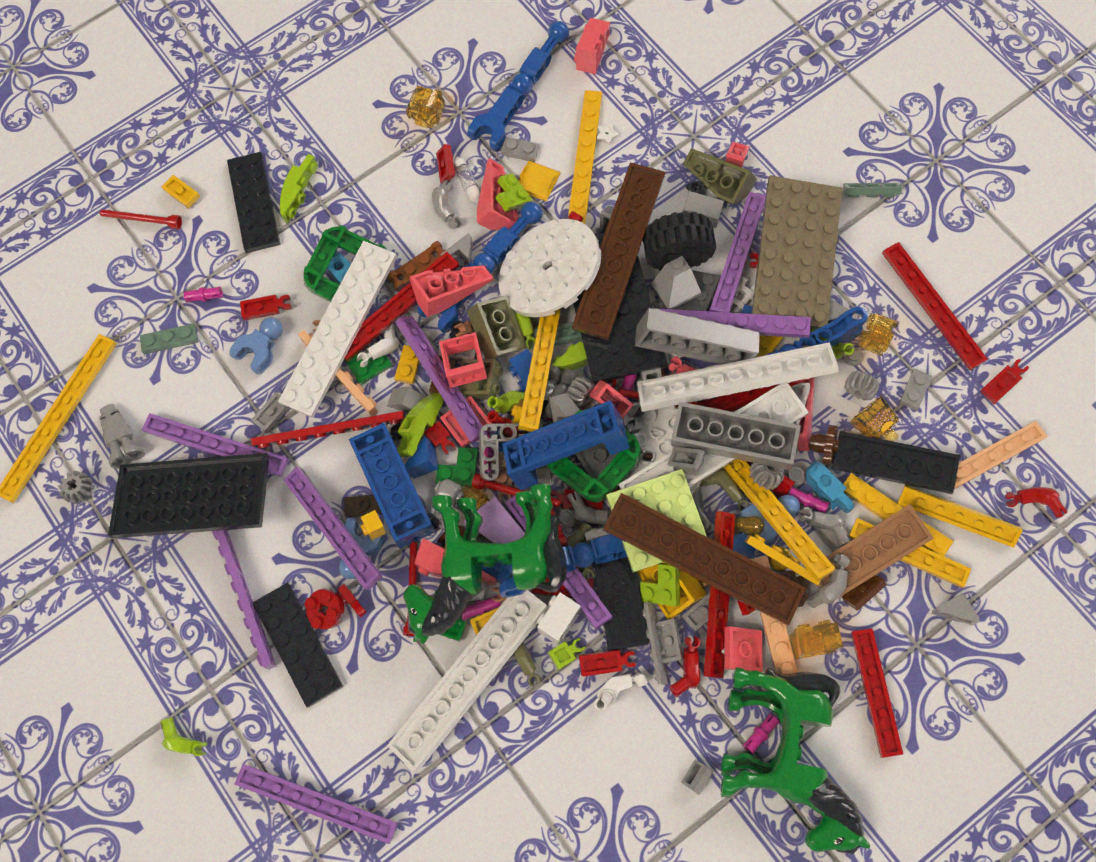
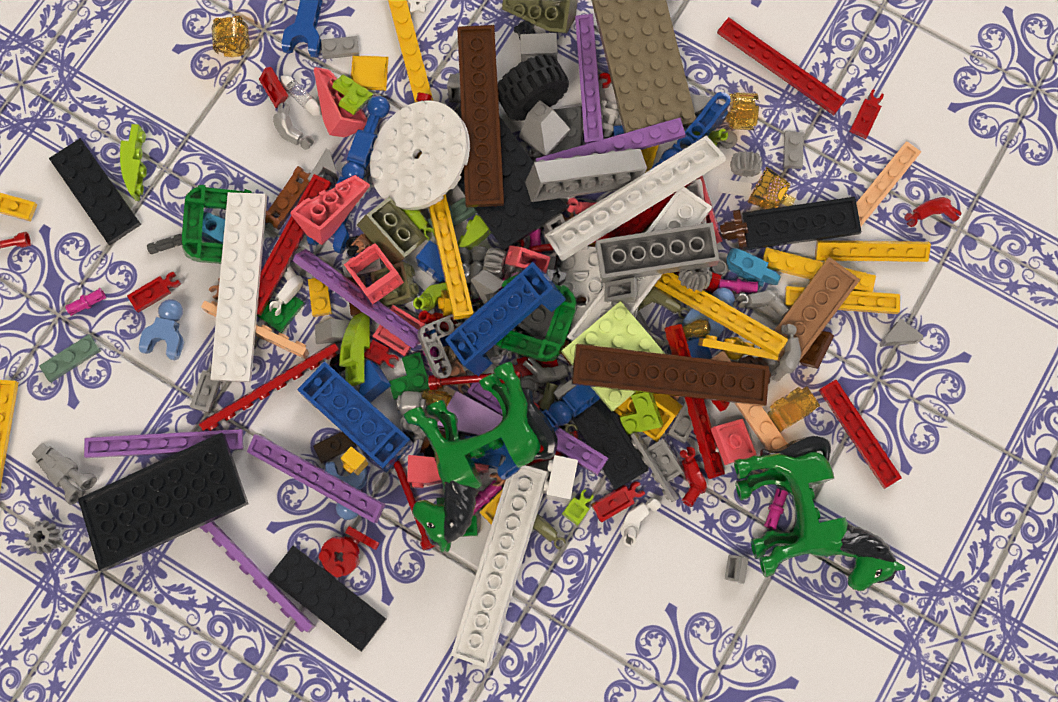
camera: 30 degrees left, 5 degrees up
none -> dark grey axle [147,234,182,254]

